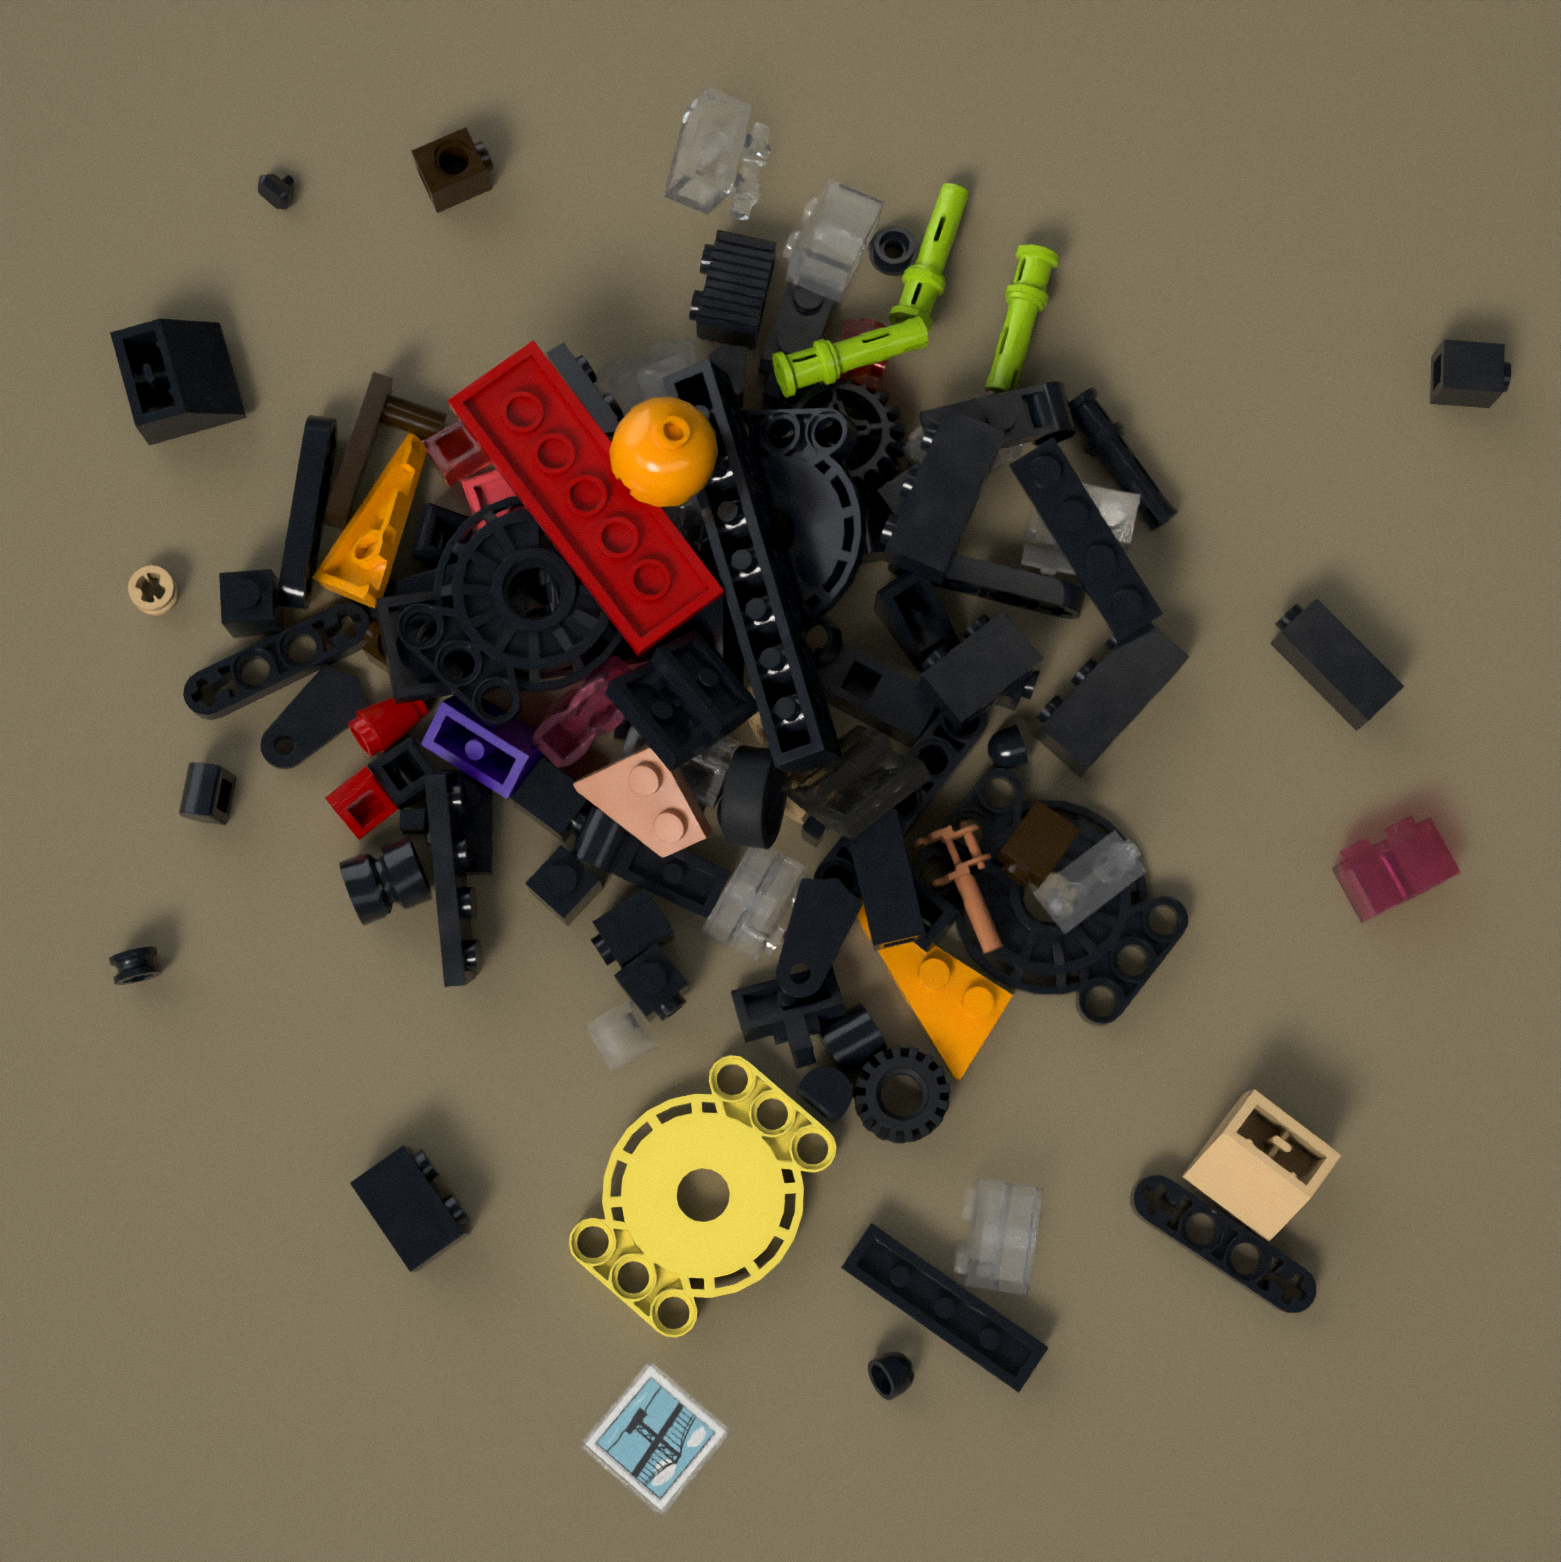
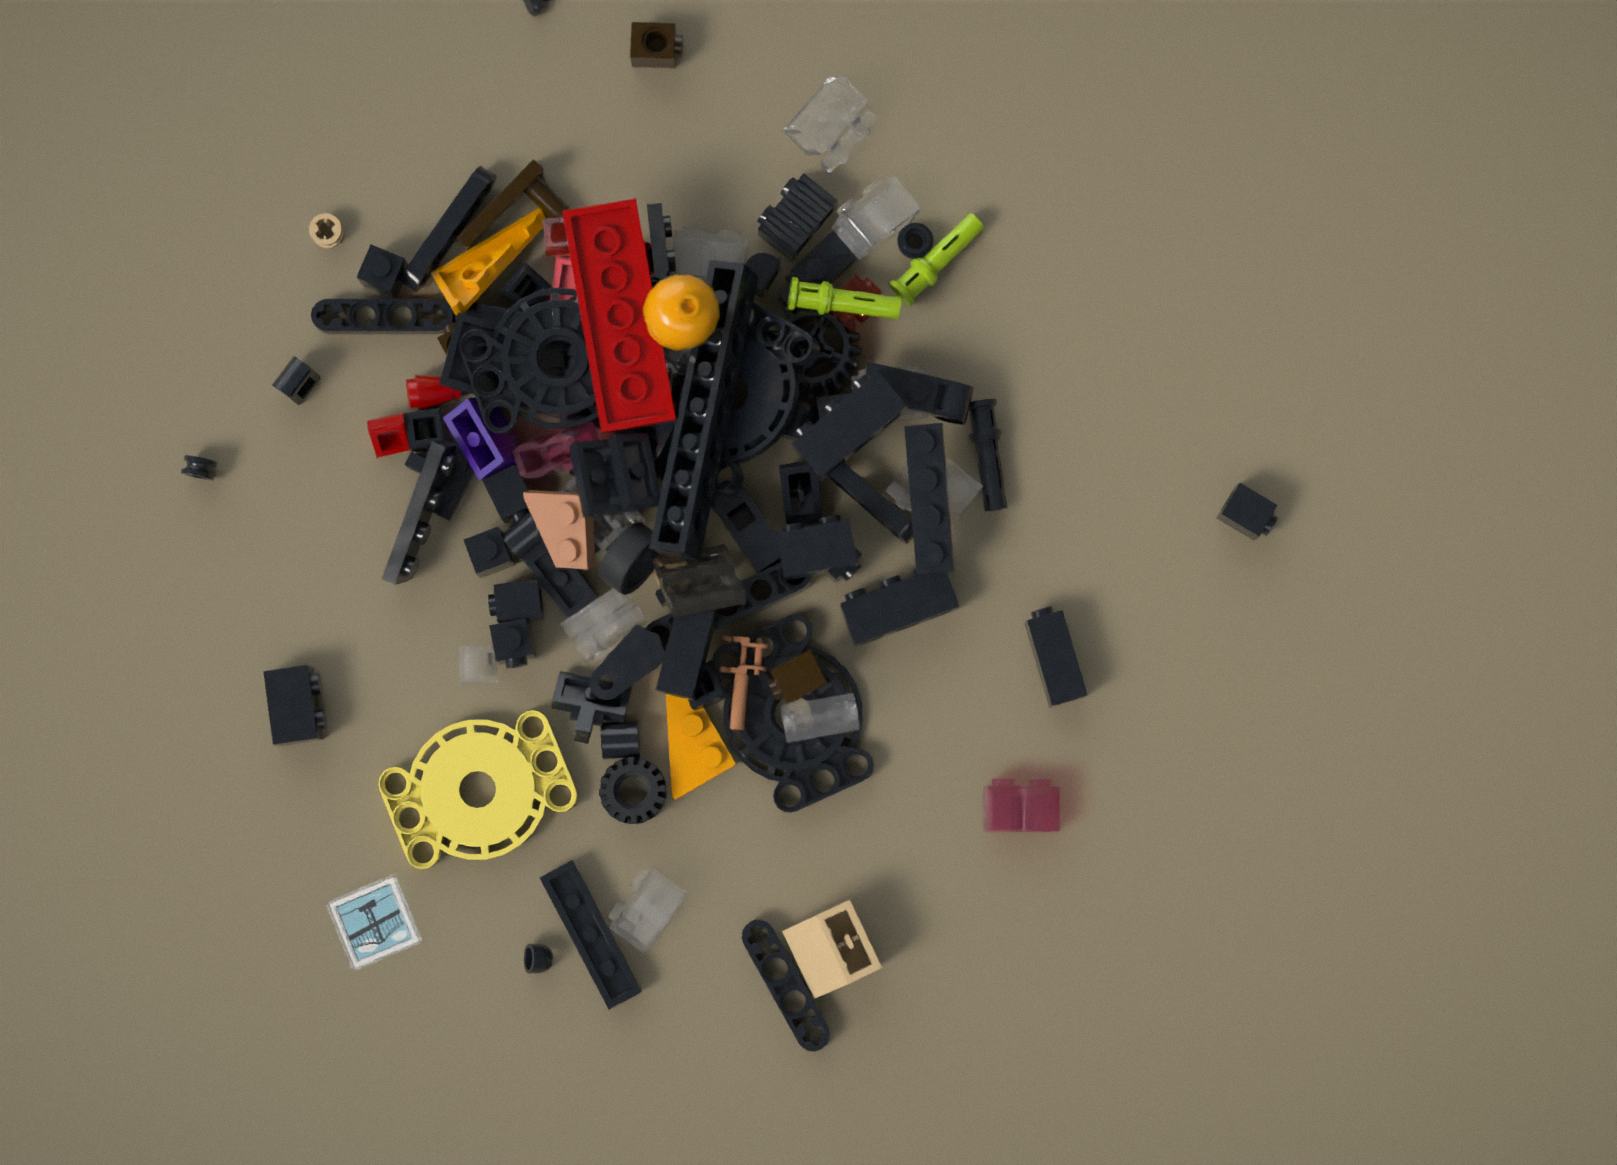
camera: 30 degrees right, 5 degrees up
black slope [110,318,247,445] -> none
black piece [260,664,369,769] -> none
black wheel [339,836,433,925] -> none
black brick [796,1066,852,1123] -> none
lime pin [984,244,1060,395] -> none
black hinge [988,724,1028,769] -> none

